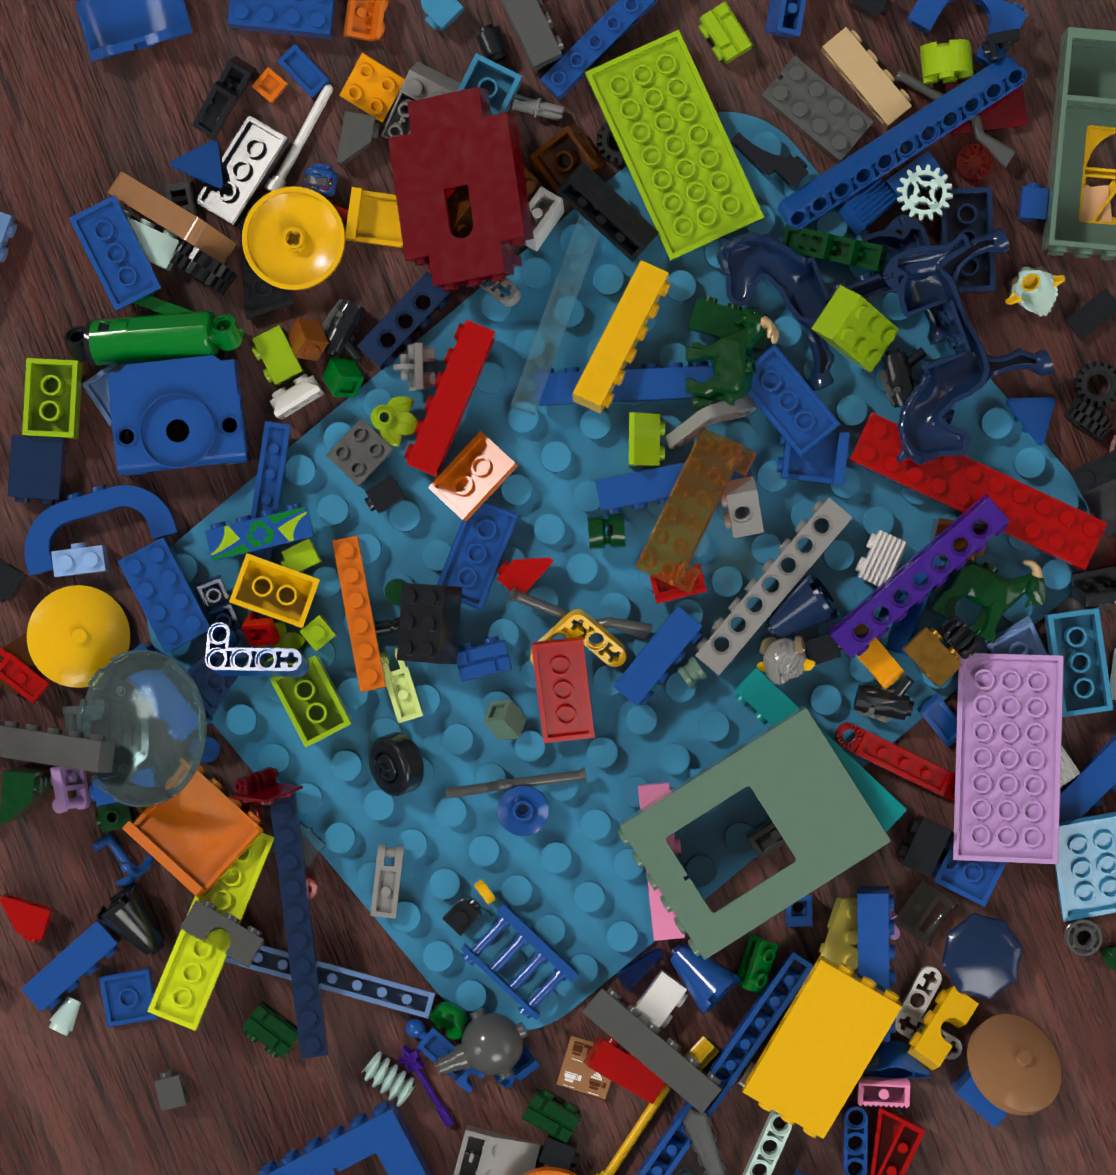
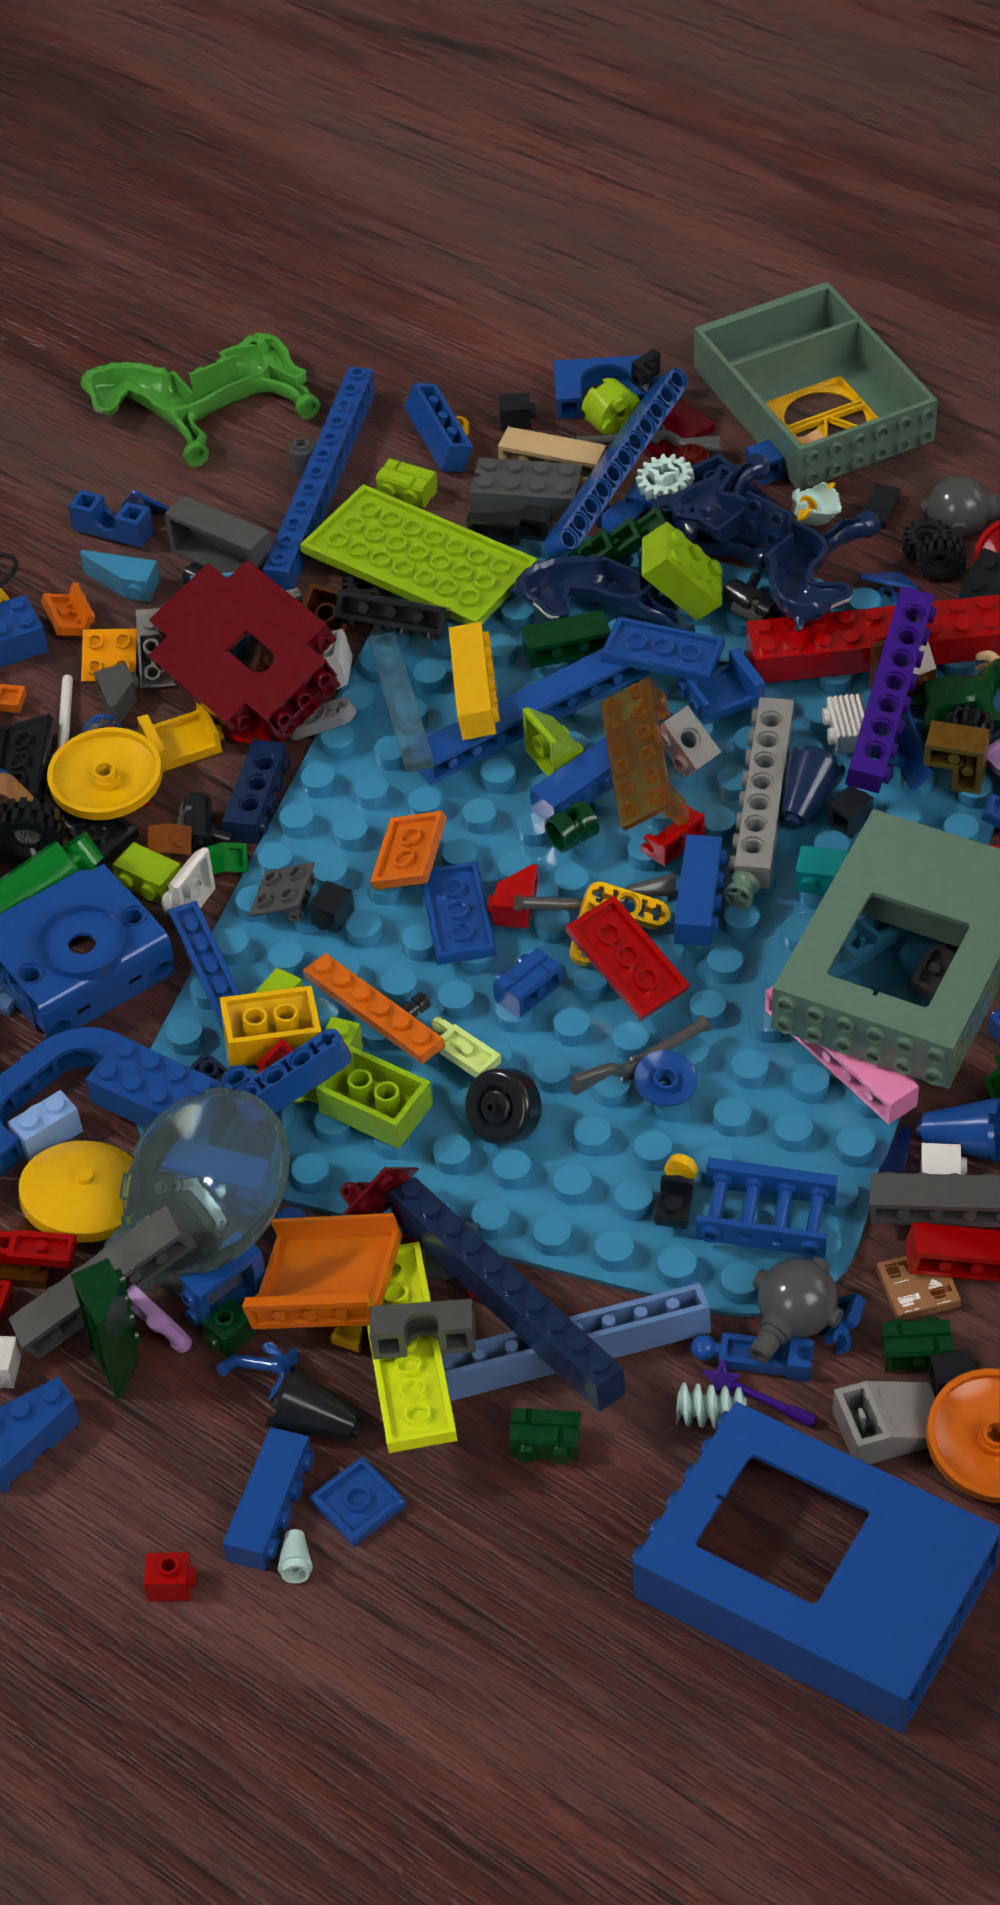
camera: 25 degrees left, 40 degrees down
red slope [0,893,55,943] -> none
dark grey brick [154,1069,189,1111] -> none
blue brick [205,503,315,561] -> none
blue tile [277,44,331,99] -> none
lime plate [370,396,418,447] -> none
light grey plate [370,844,404,919] -> none
dark green tile [385,579,407,604] -> none
light grey hips [393,343,435,391] -> none
black brick [397,583,462,664] -> none
red brick [404,319,497,477] -> none
green hair [430,1002,468,1040] -> none
sand green panel [483,699,527,740] -> none
light grey beam [665,396,757,450] -> none
dark green animal [686,308,779,411] -> none
light grey hair [757,636,816,685] -> none
black piece [853,676,914,723] -> none
light orange beam [854,624,906,690] -> none

